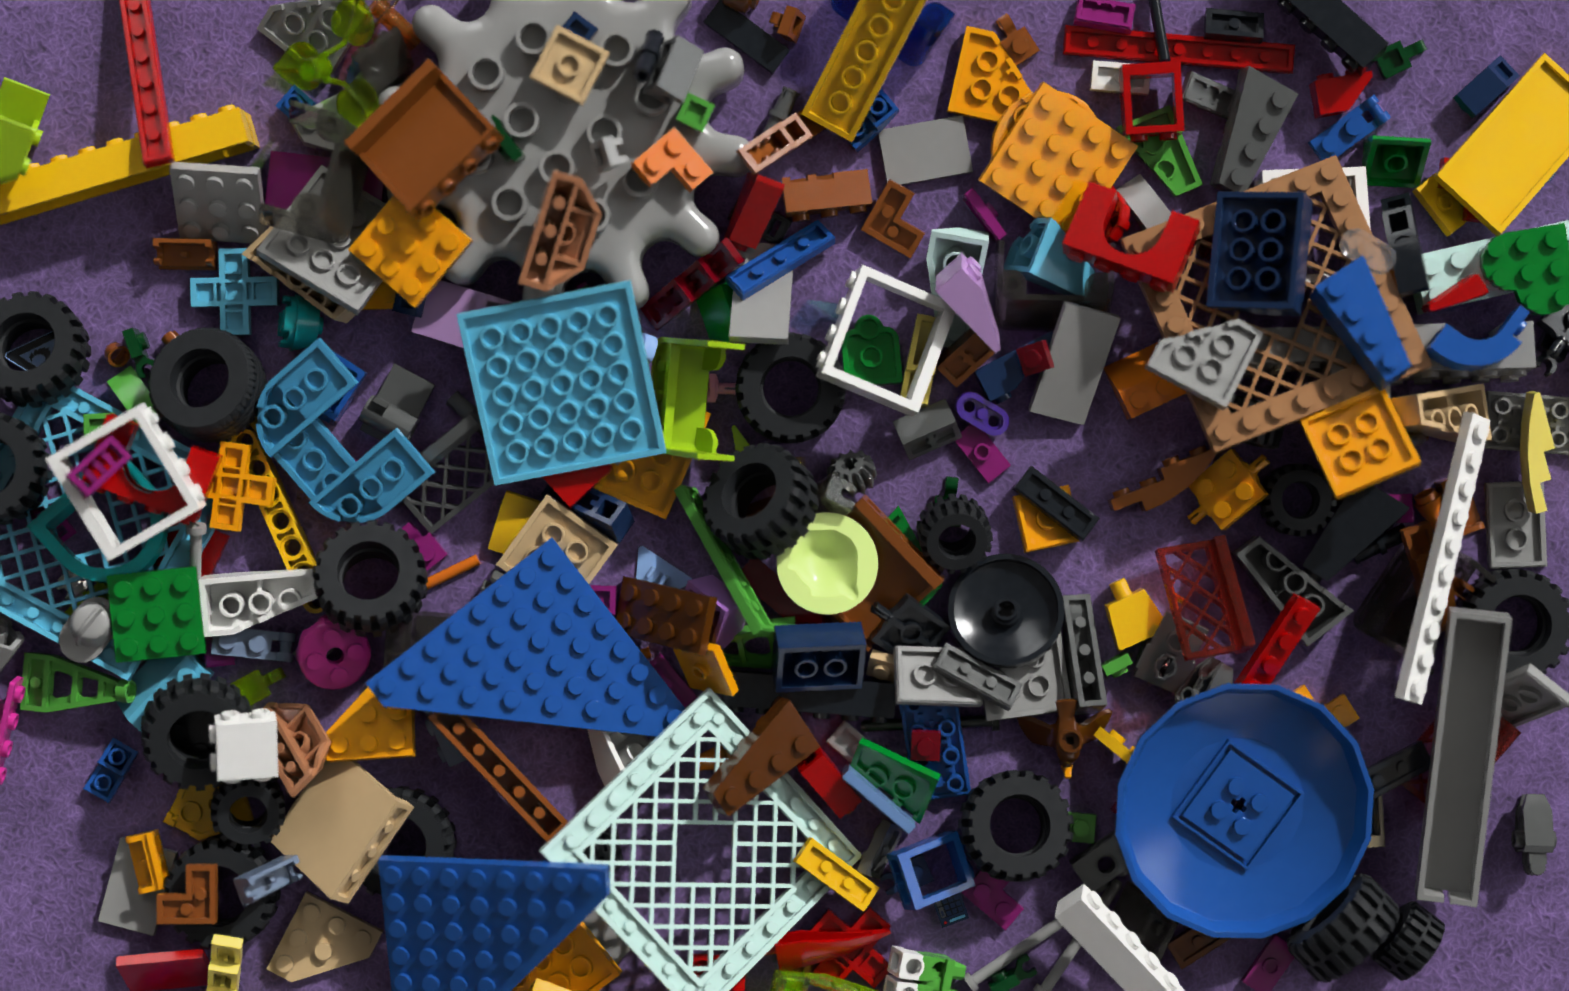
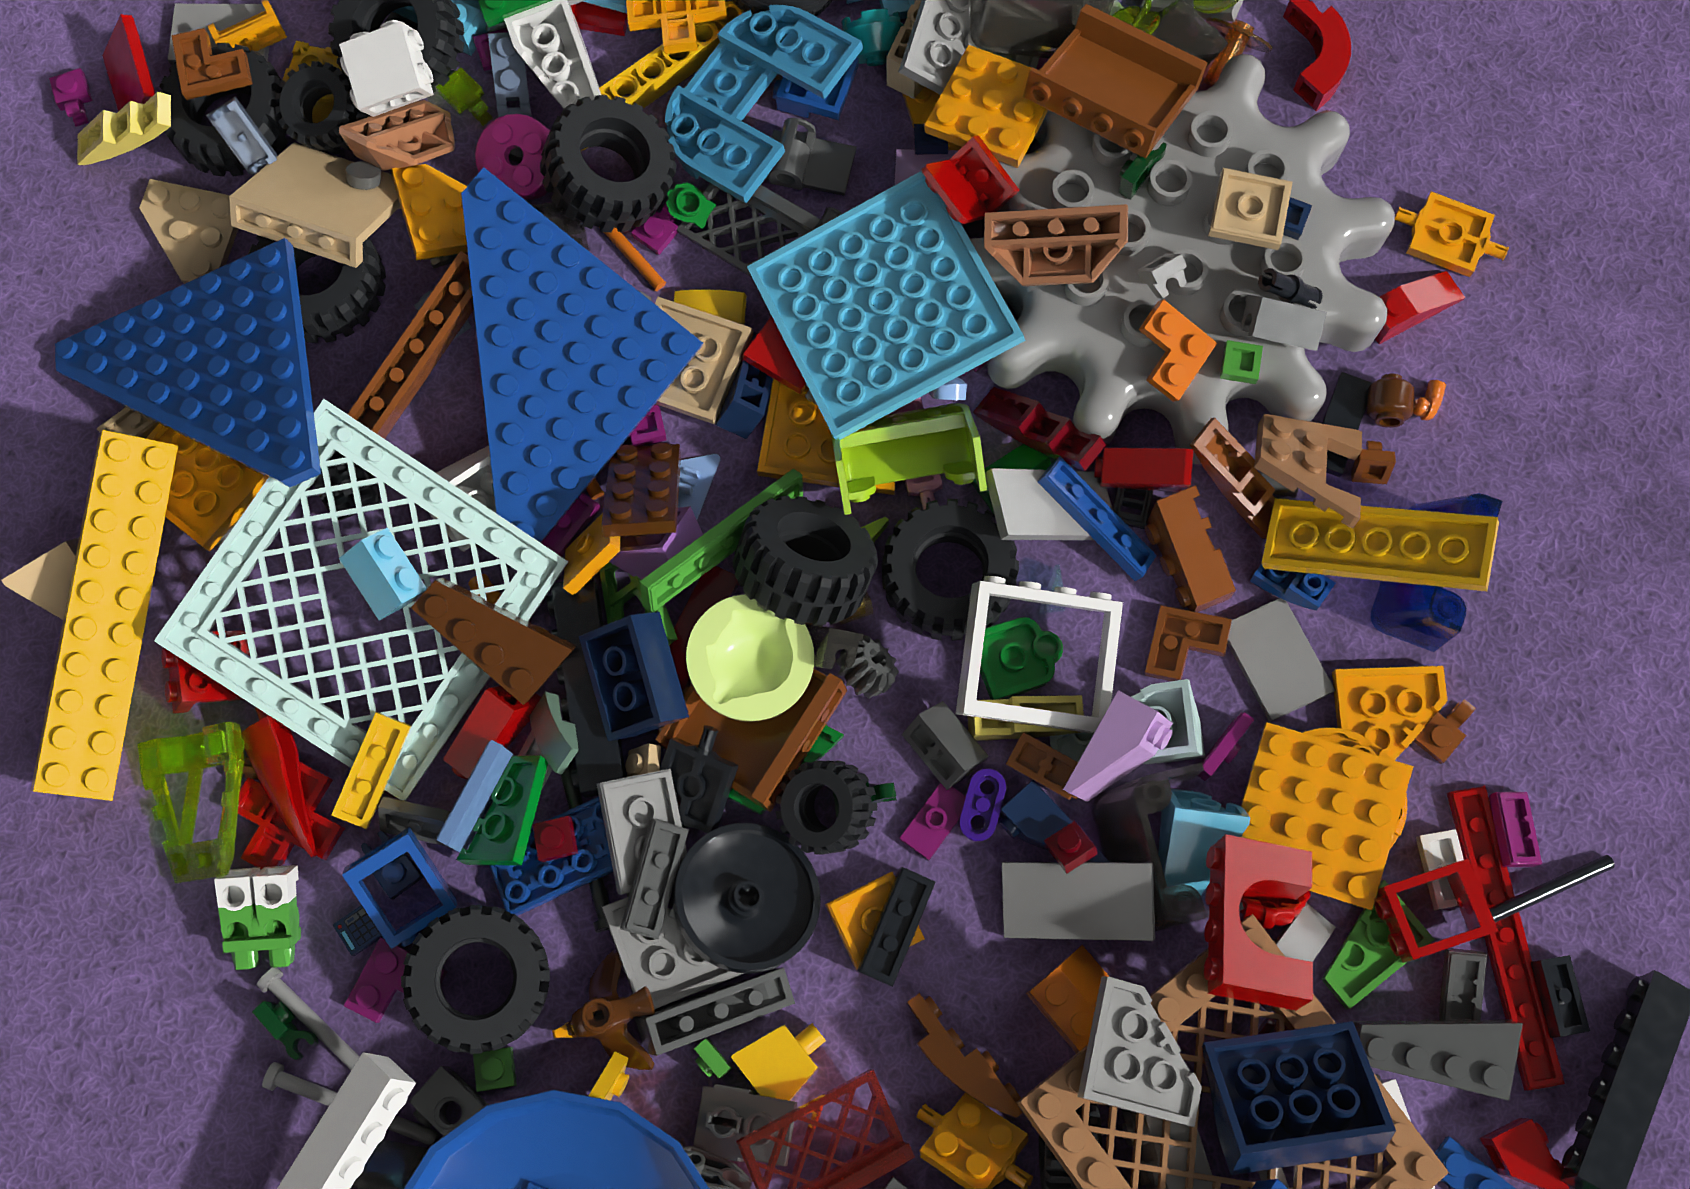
camera: 75 degrees right, 15 degrees down
none -> medium azure brick [339,528,427,620]
none -> dark grey tile [346,162,381,190]
none -> sand green slope [529,691,579,774]
none -> green animal [666,182,716,229]
none -> red bracket [921,136,1020,224]
none -> medium nougat wing [1254,414,1362,528]

